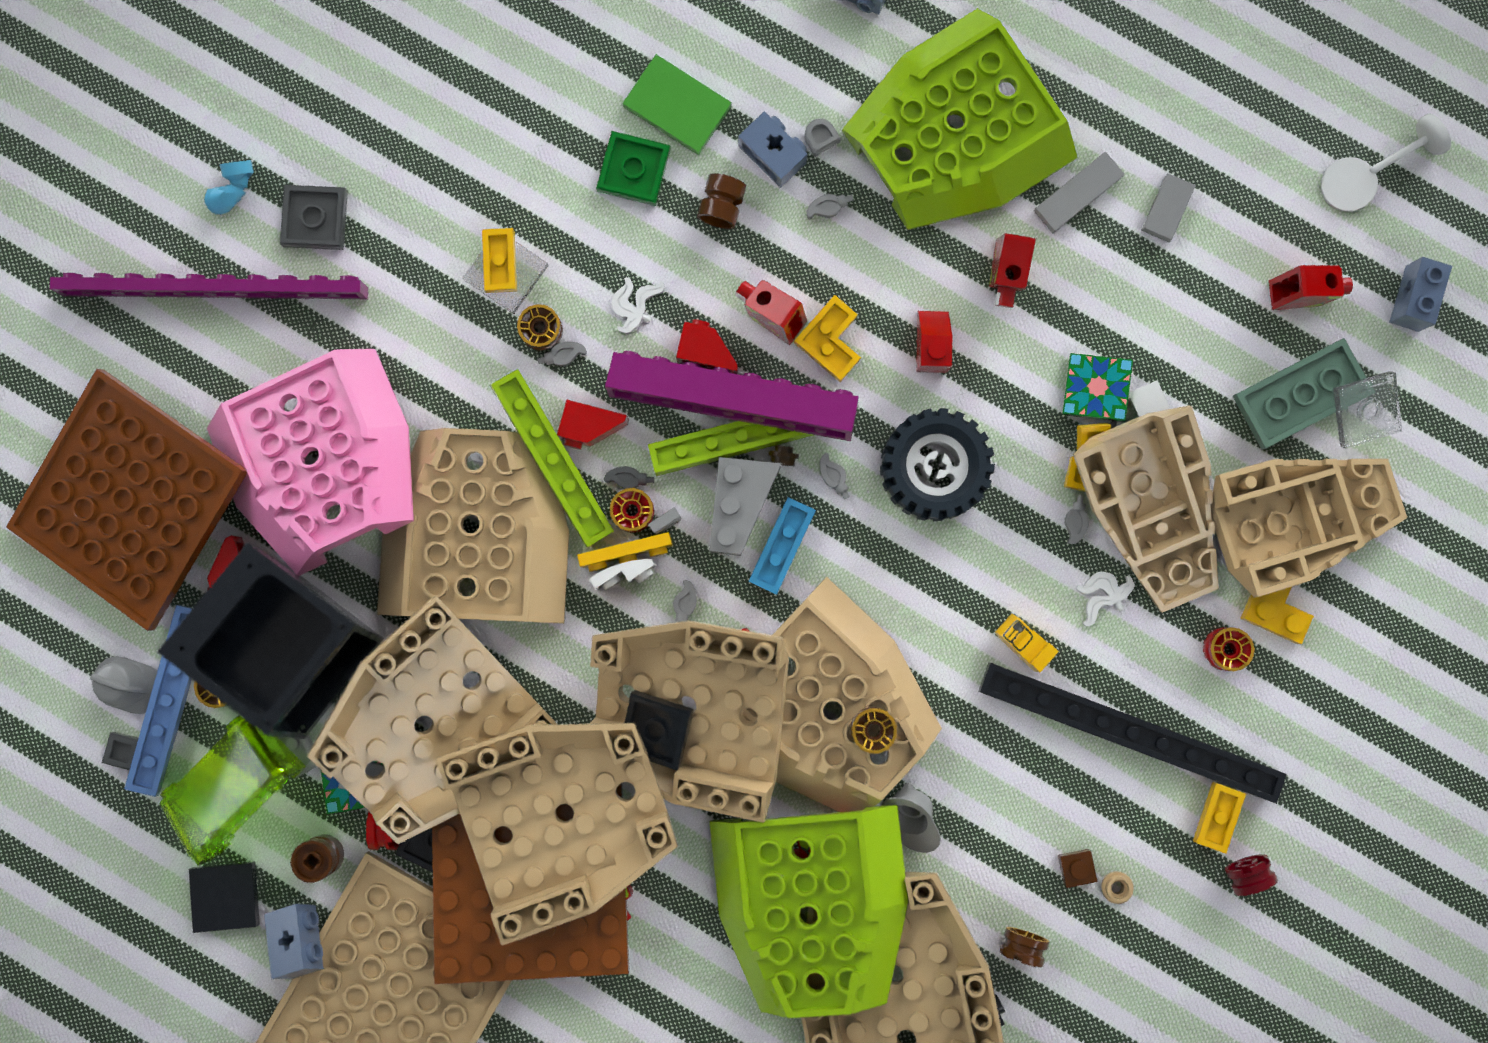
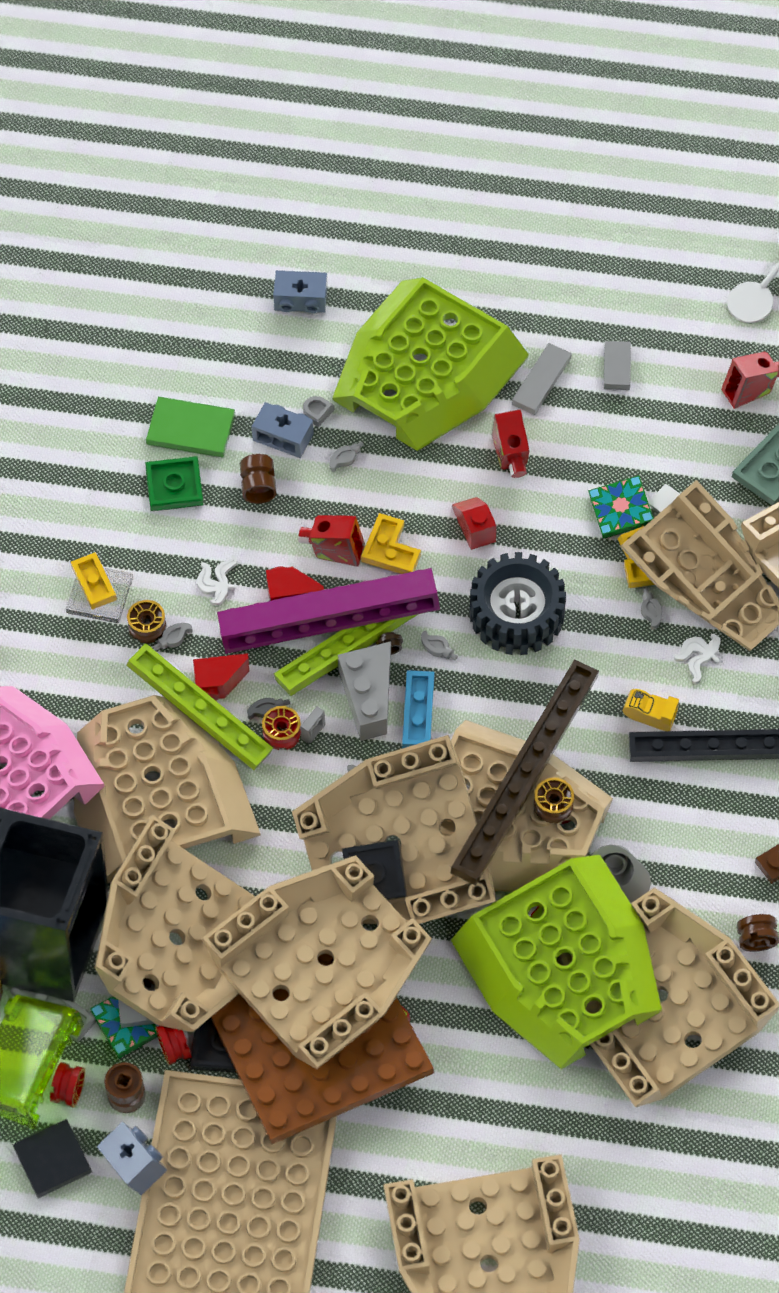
camera: 20 degrees left, 25 degrees down
yellow plate [577,532,673,572] -> none
white slope [589,559,657,591] -> none
none -> red wheel [50,1062,85,1108]
none -> dark brown plate [450,659,599,885]

